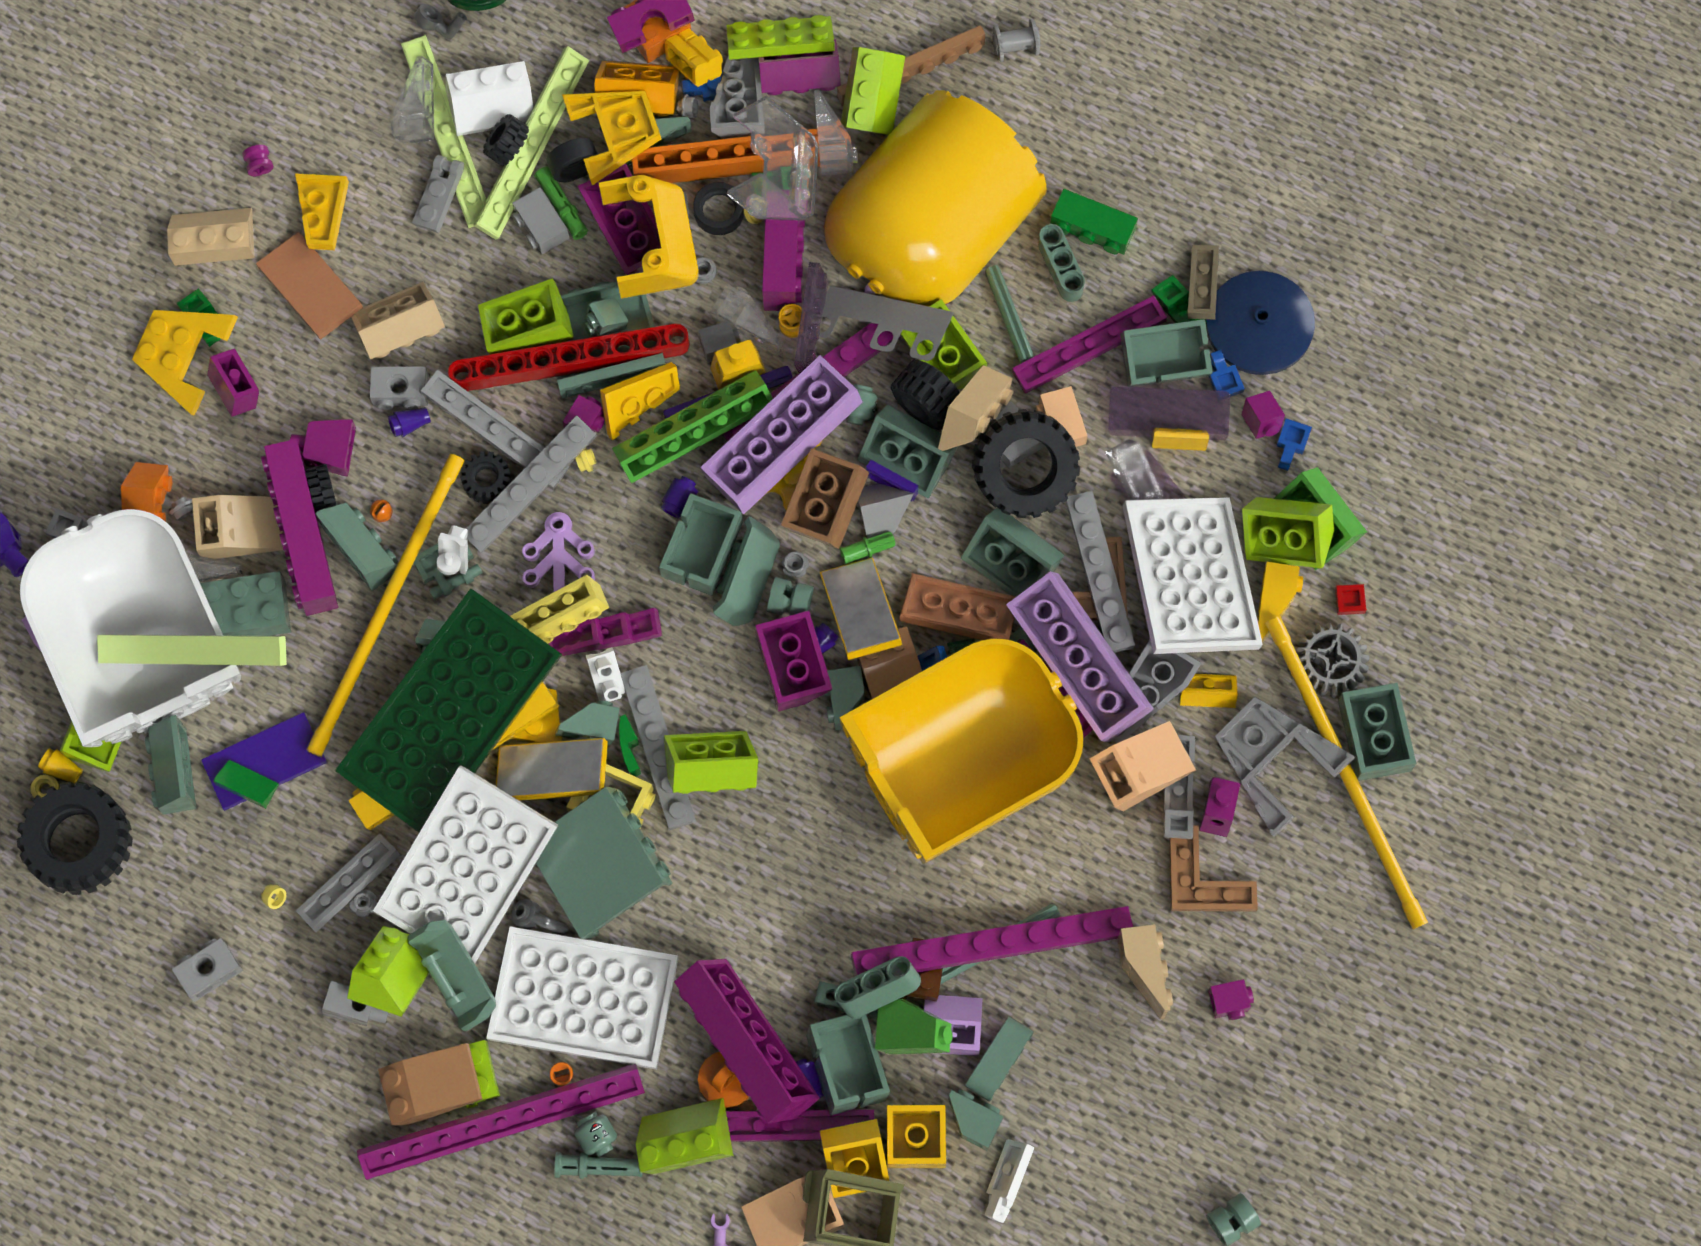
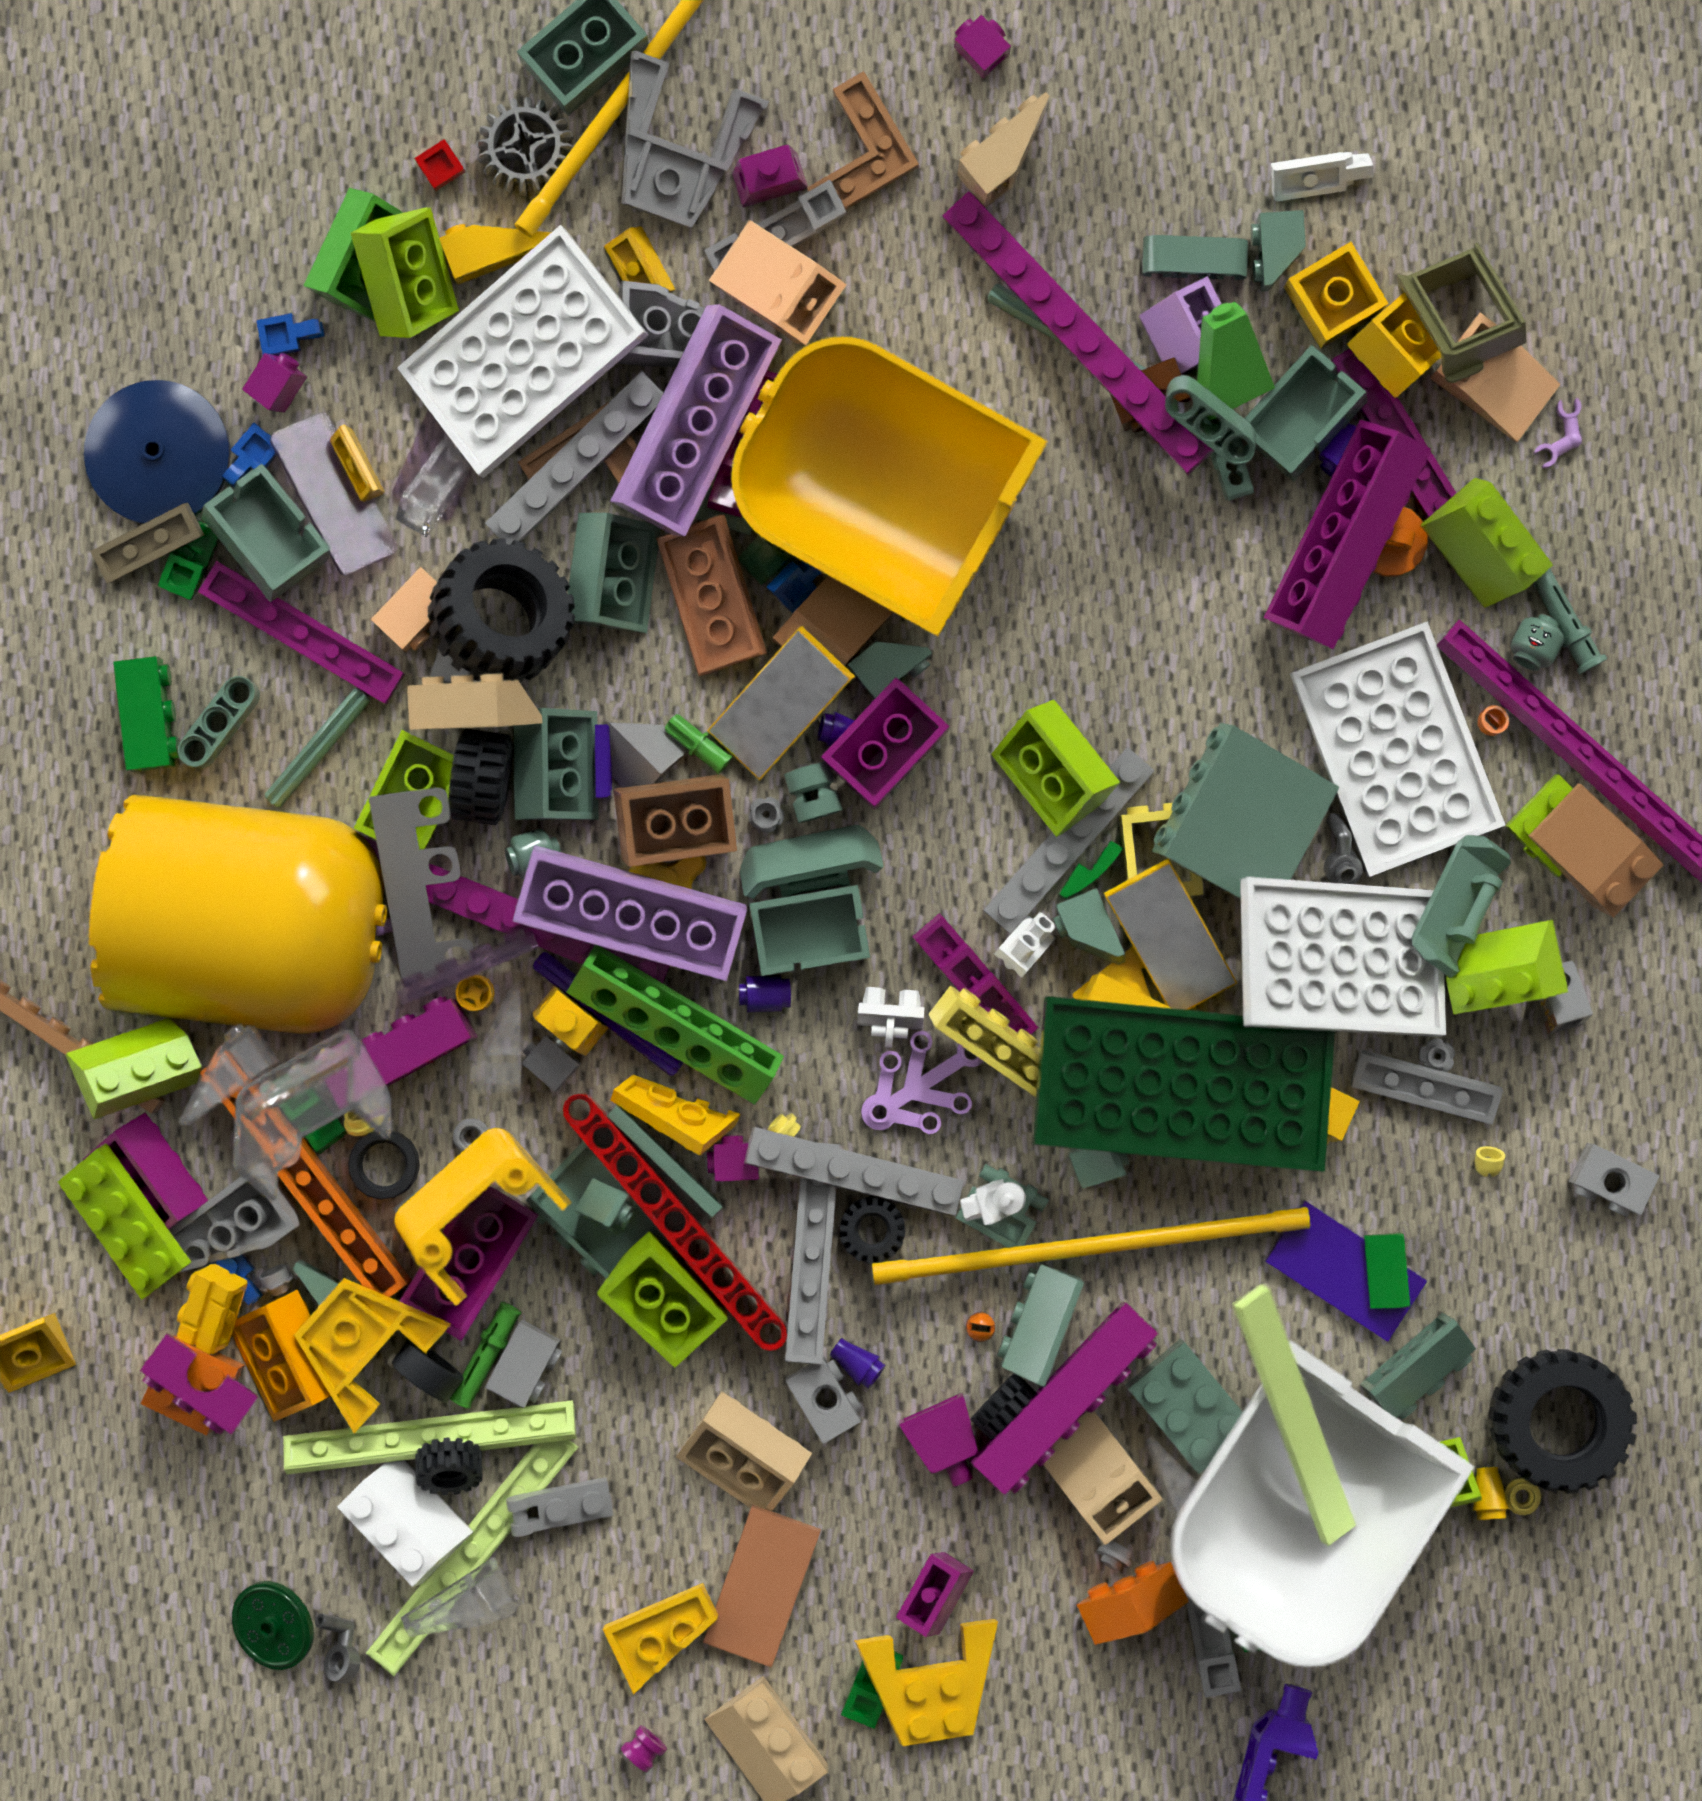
camera: 125 degrees left, 15 degrees up
none -> white hips [857,987,925,1048]

